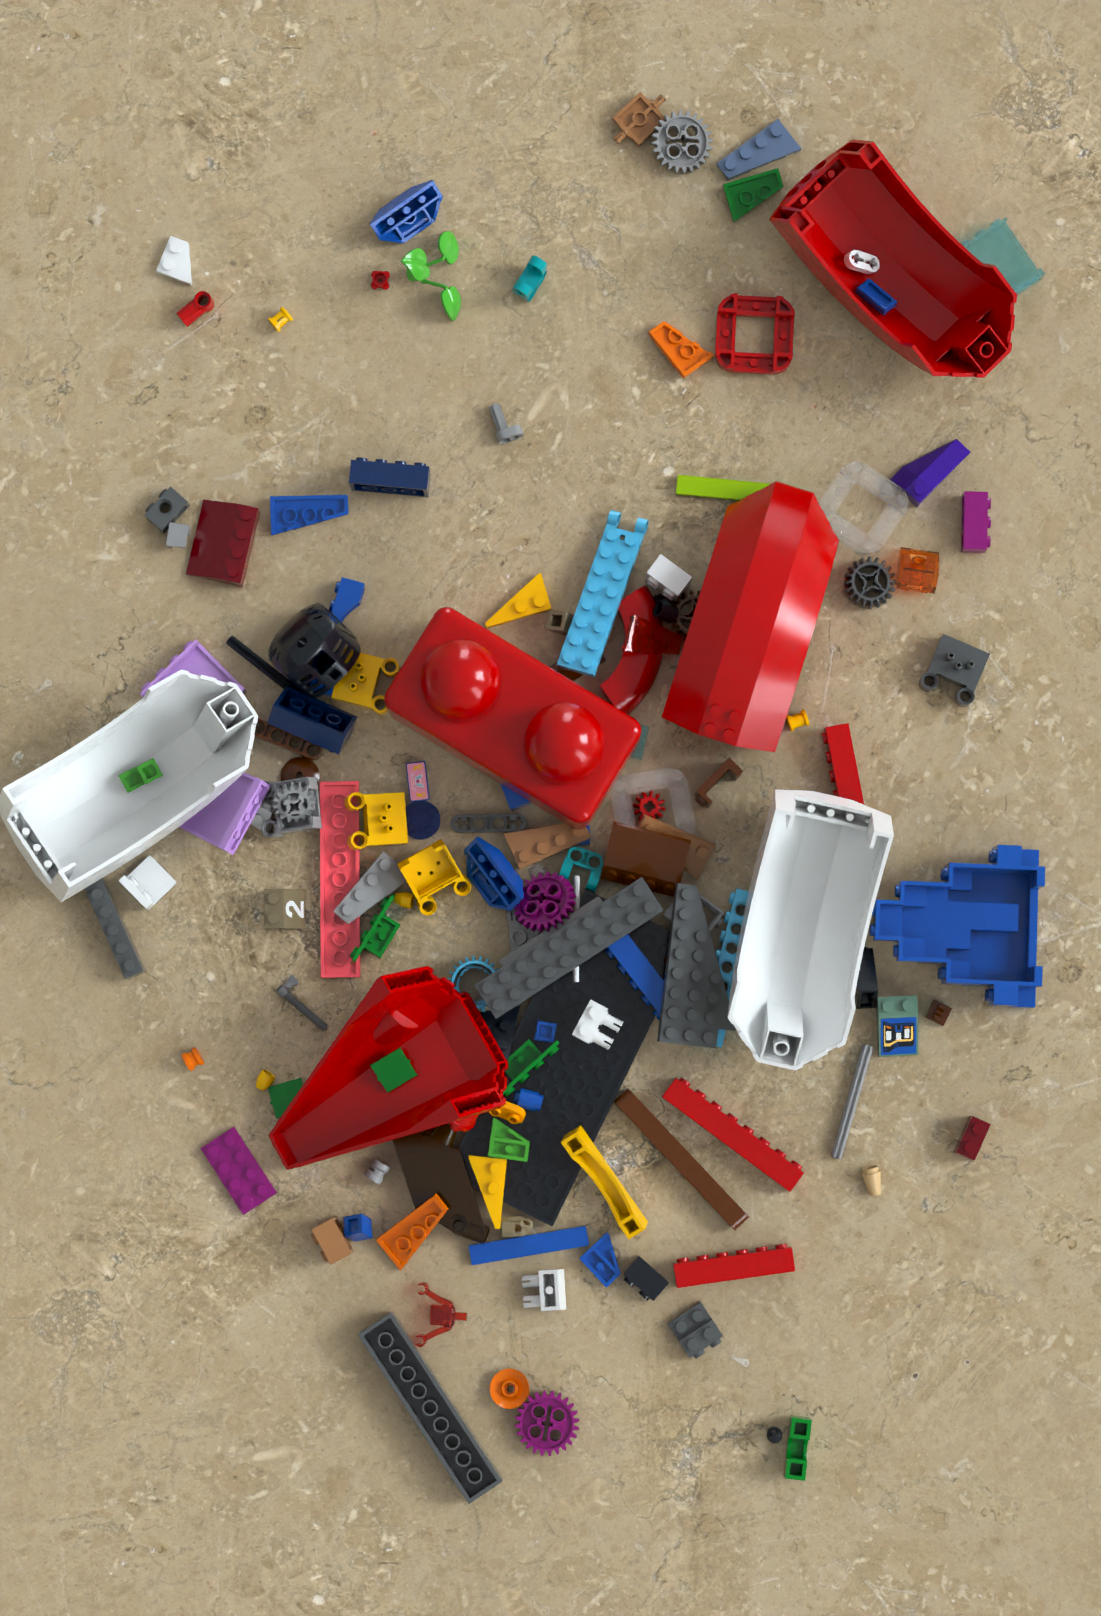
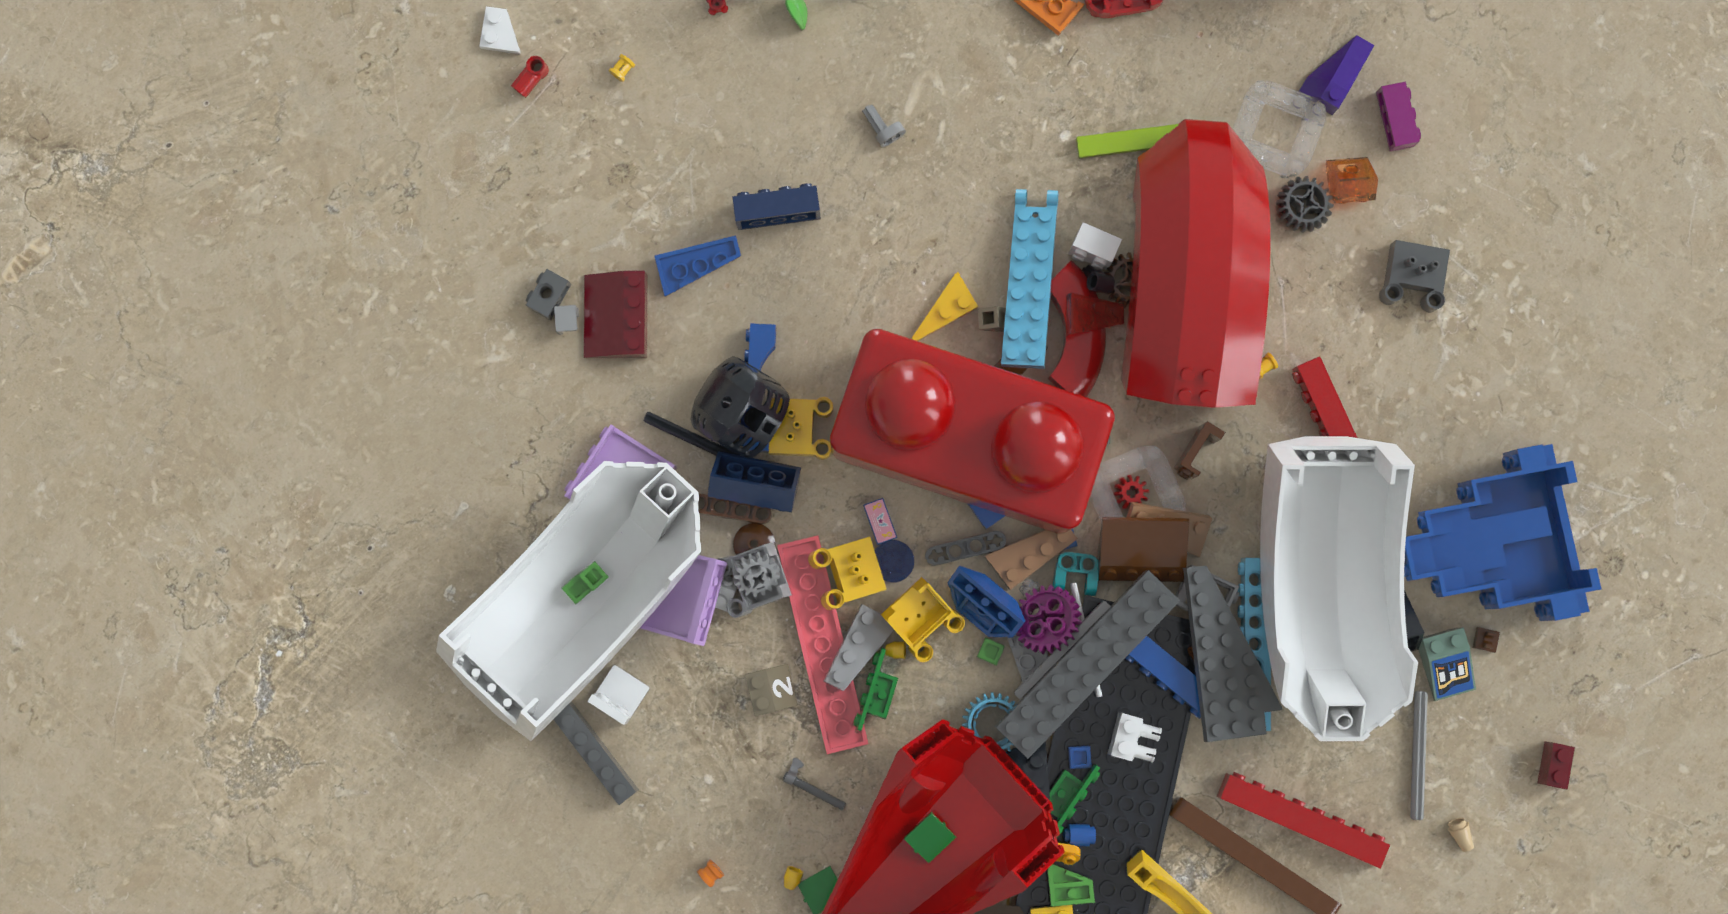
camera: 15 degrees left, 0 degrees up
none -> bright green tile [977,637,1005,666]

